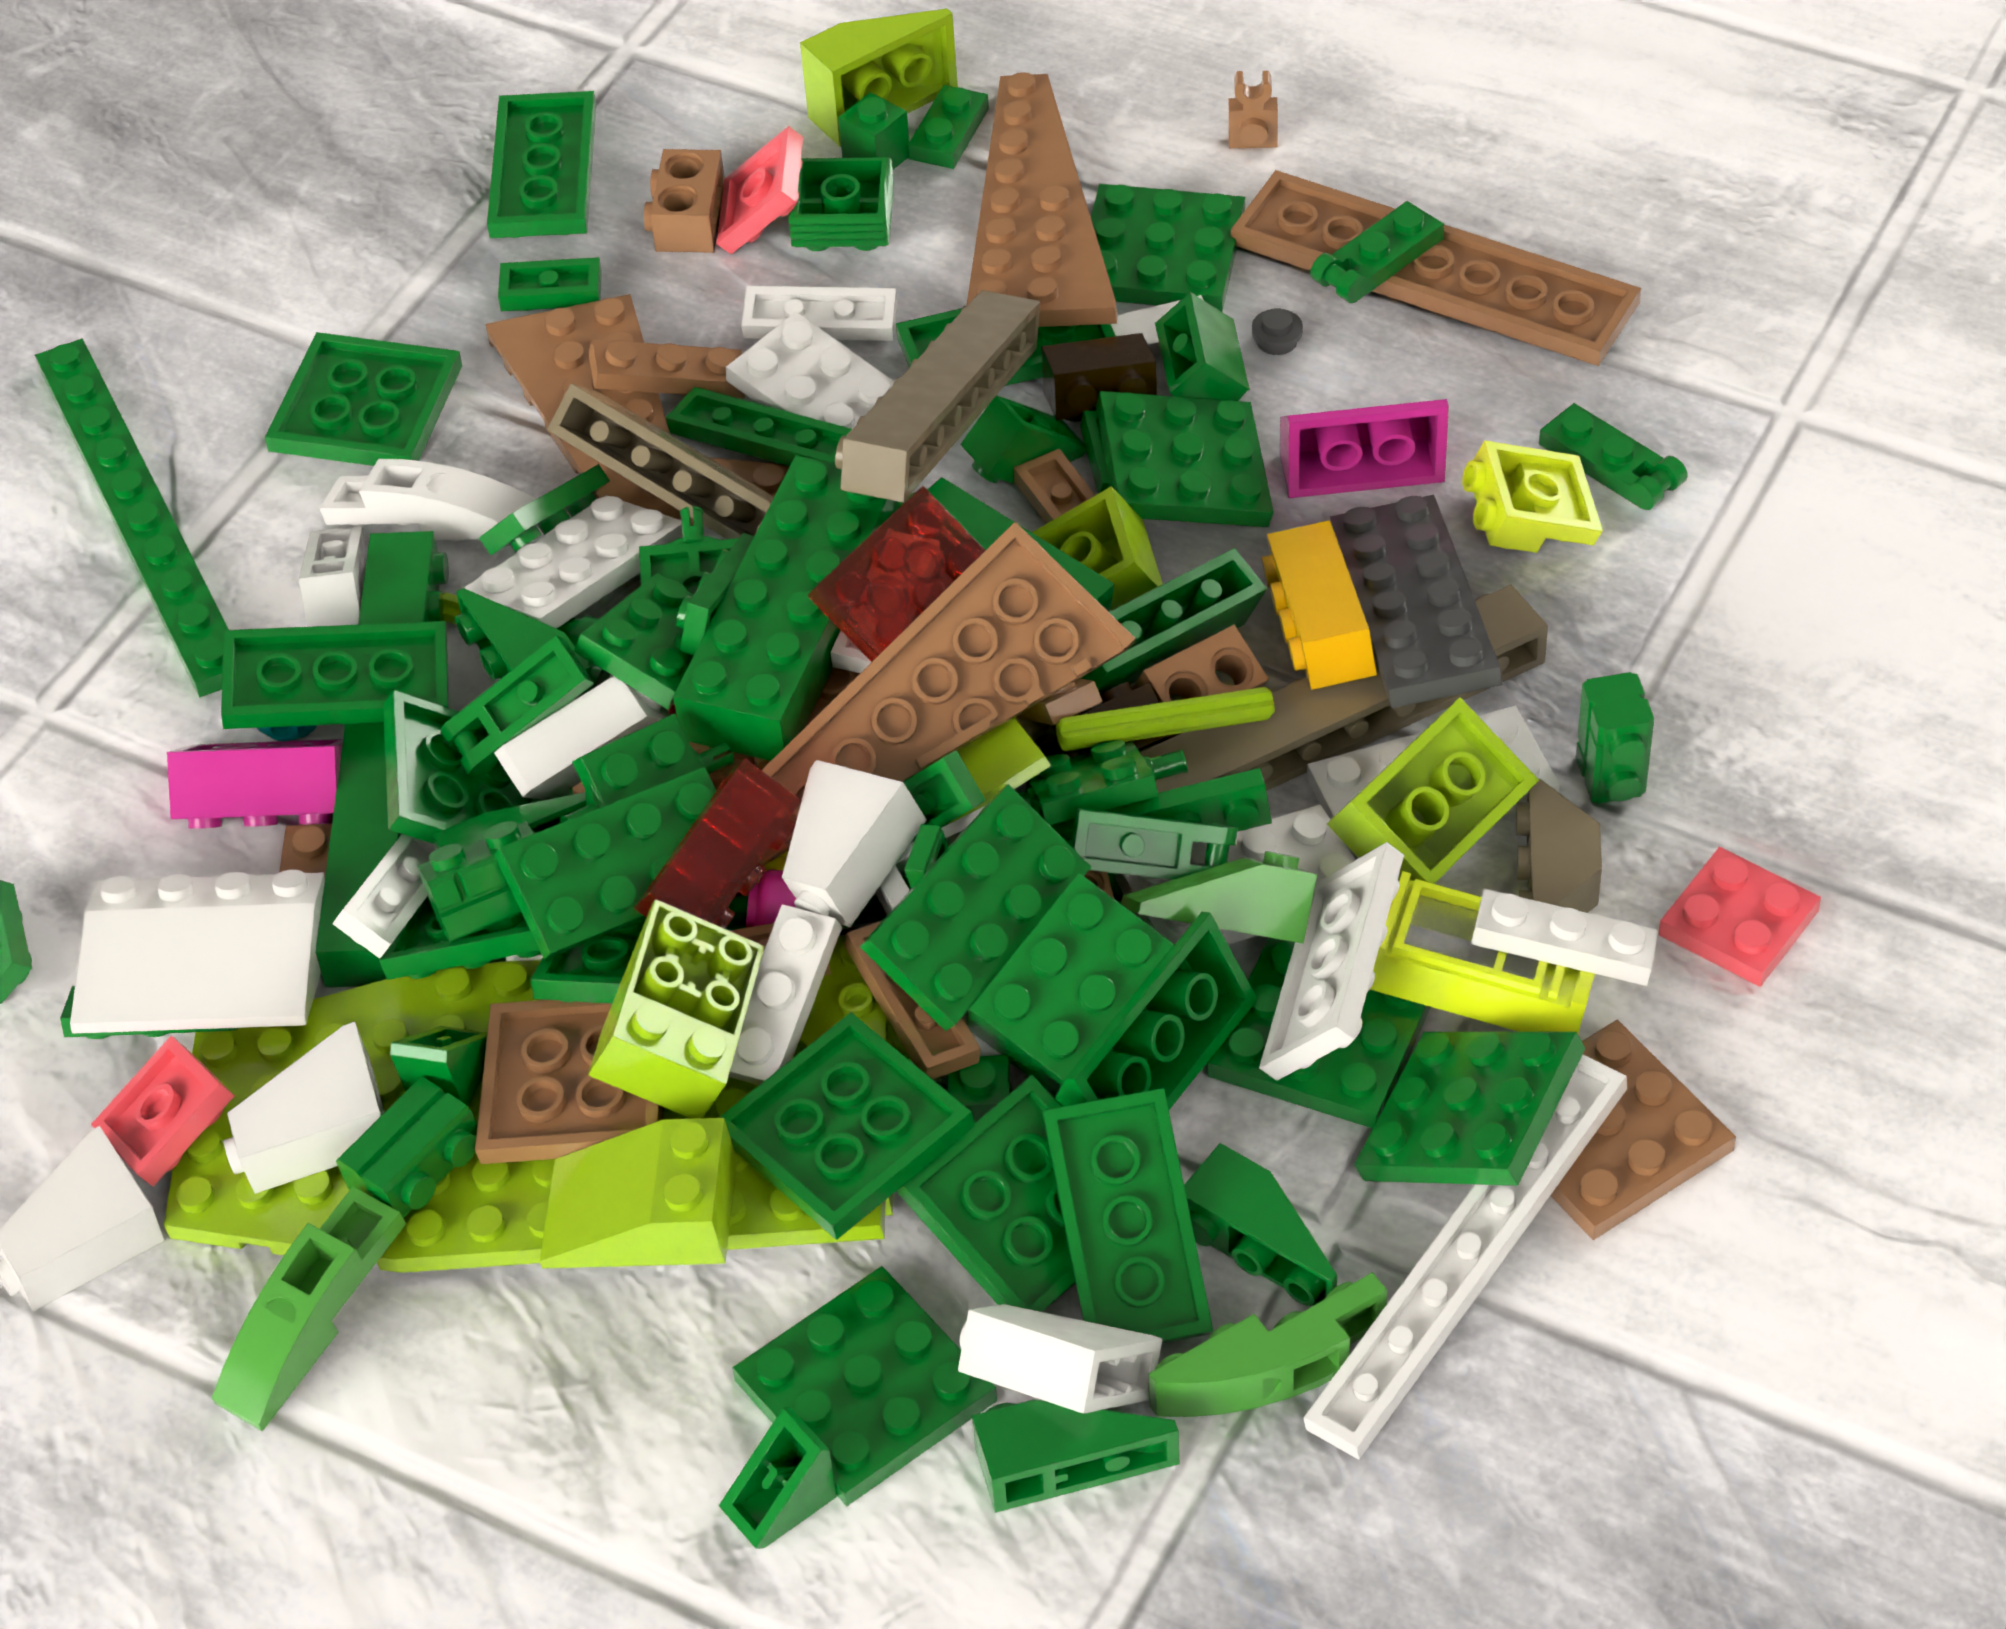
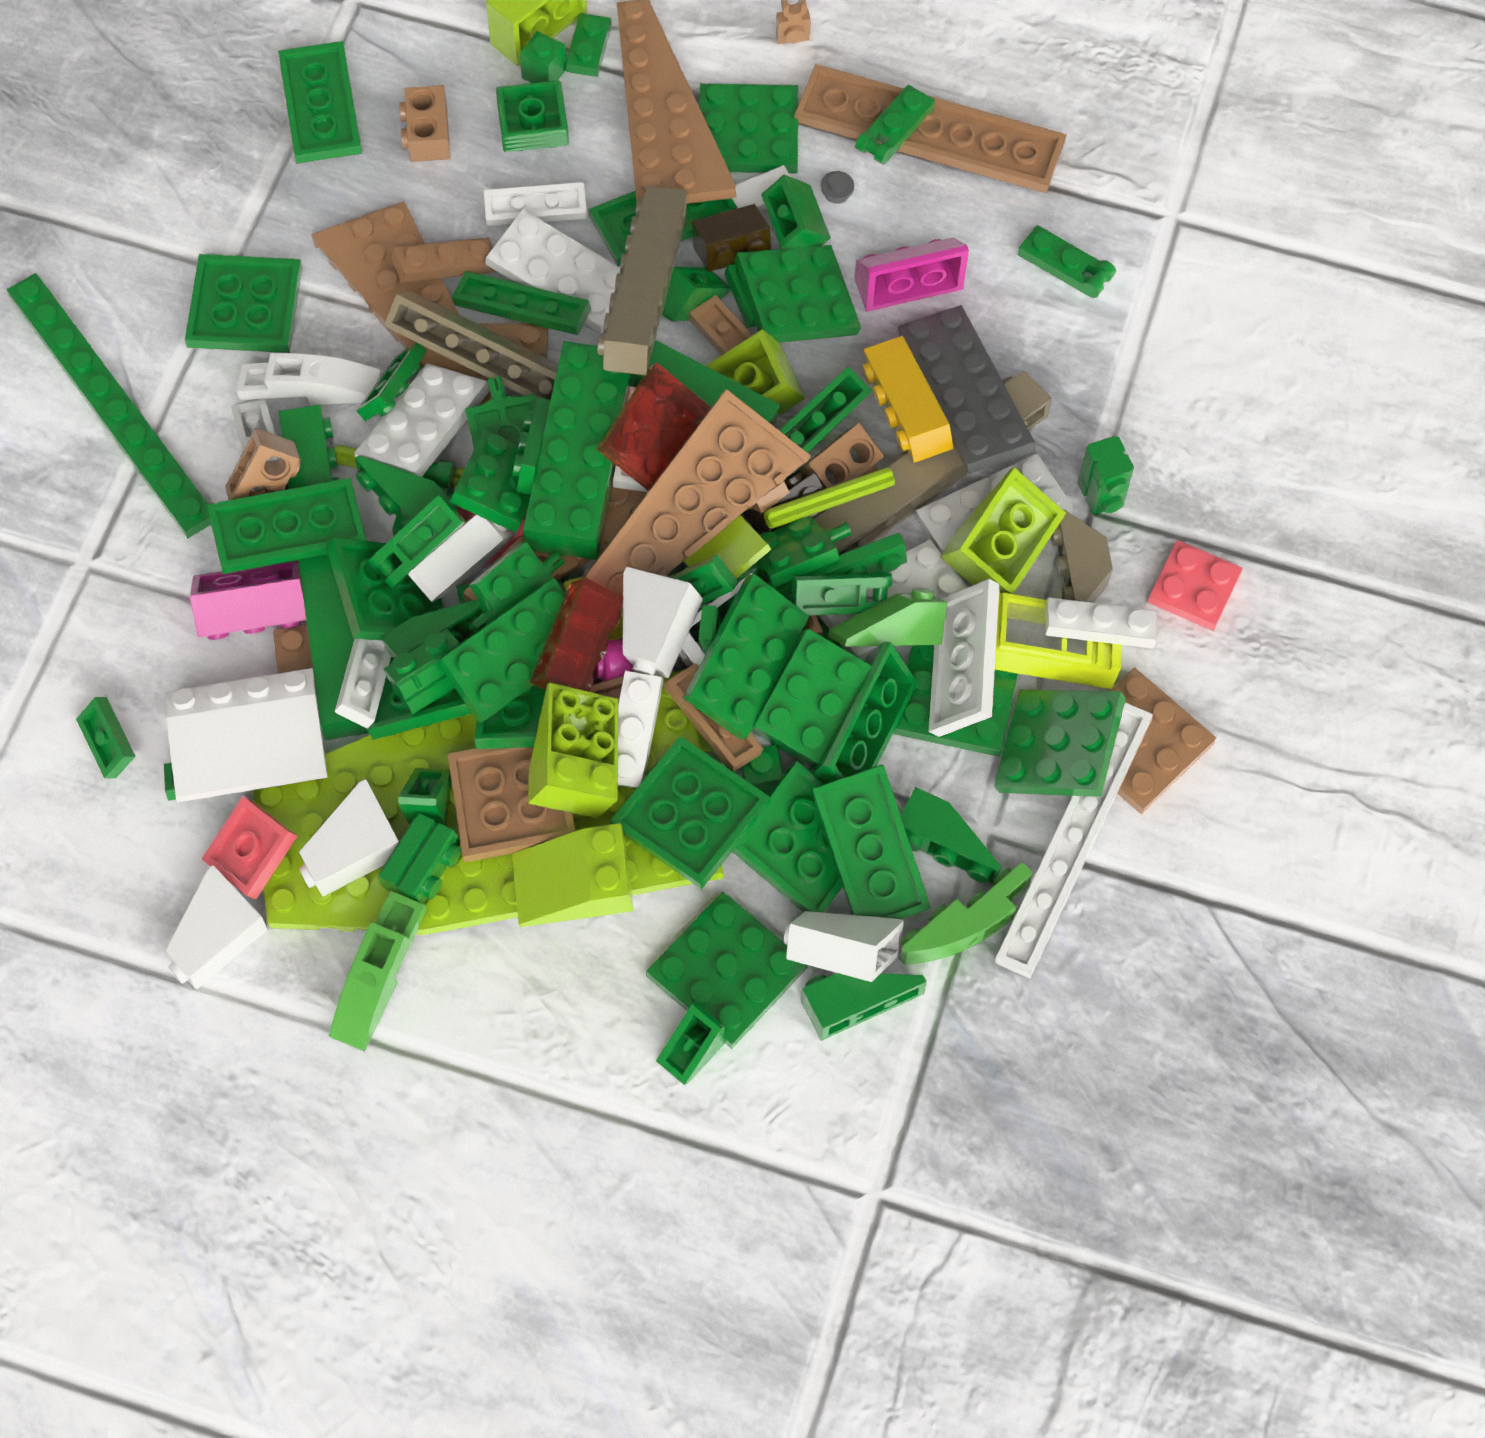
camera: 15 degrees left, 15 degrees up
green plate [498,257,602,312] -> none
coral plate [716,126,803,254] -> none
neon yellow plate [1462,440,1603,553] -> none
none -> medium nougat brick [225,428,301,500]

